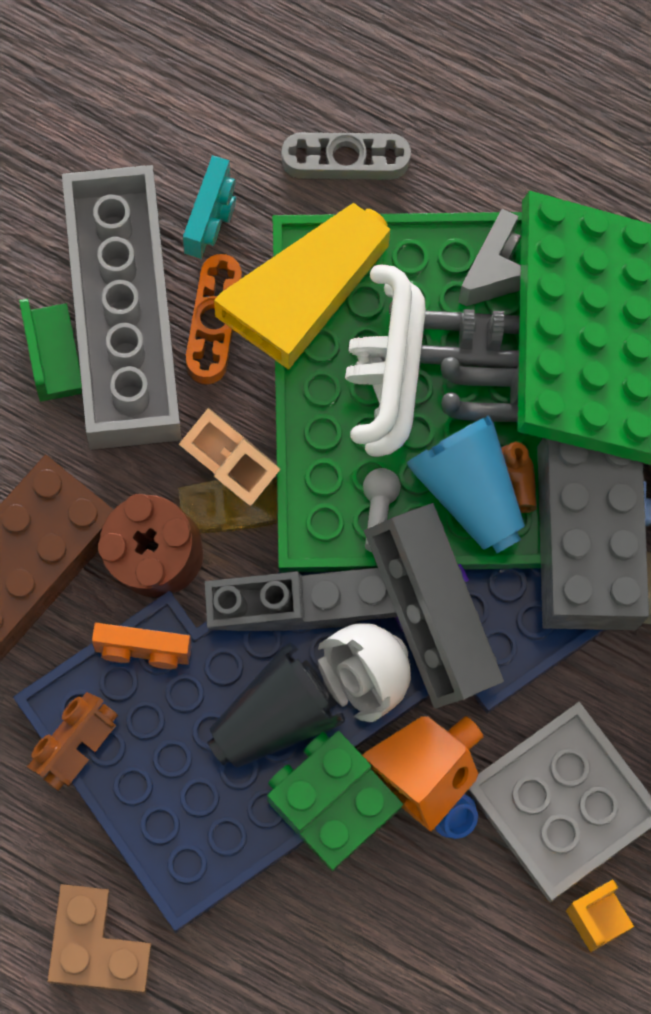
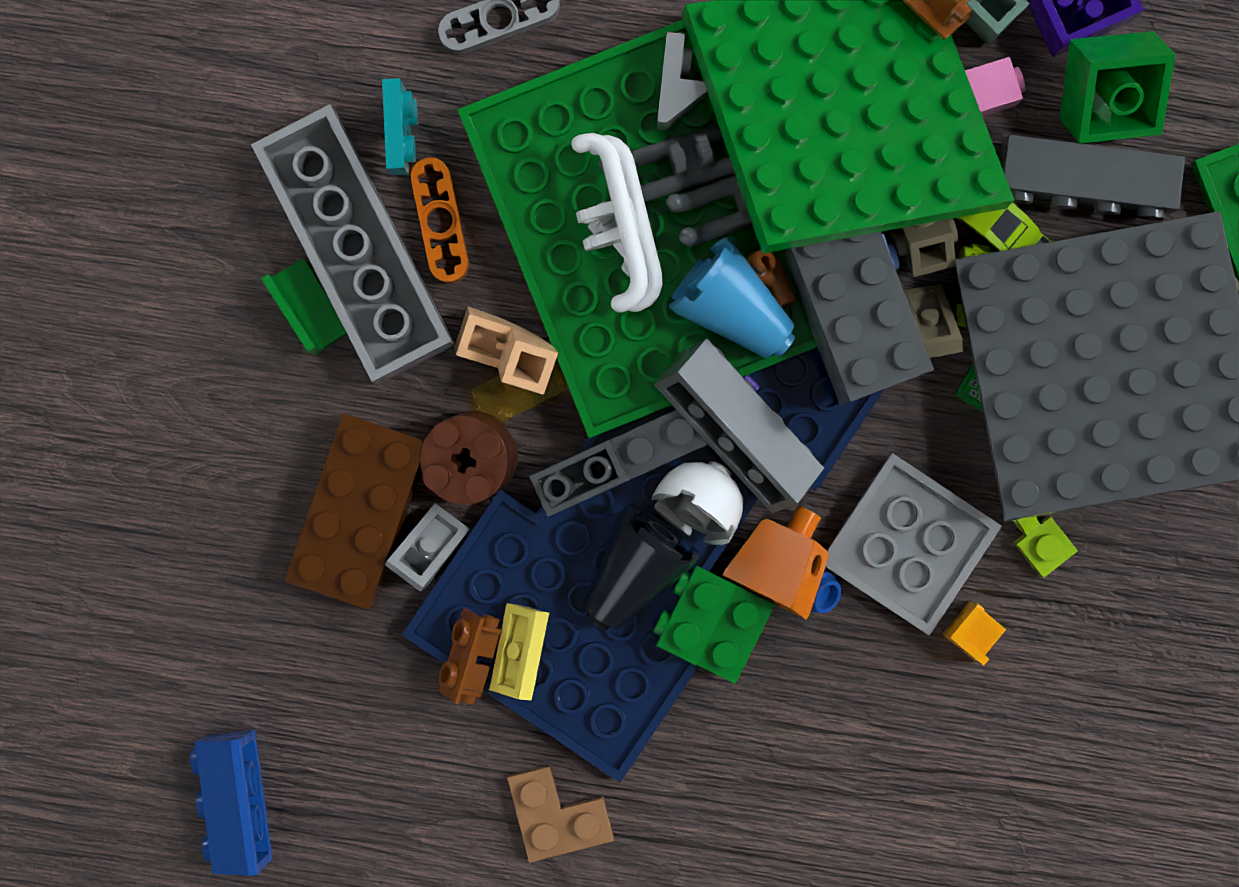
camera: 10 degrees left, 15 degrees up
orange plate [92,623,192,669] -> none
yellow slope [214,203,390,370] -> none
light grey bar [363,468,401,552] -> none
none -> light grey slope [385,503,470,591]
none -> light yellow plate [489,603,549,701]

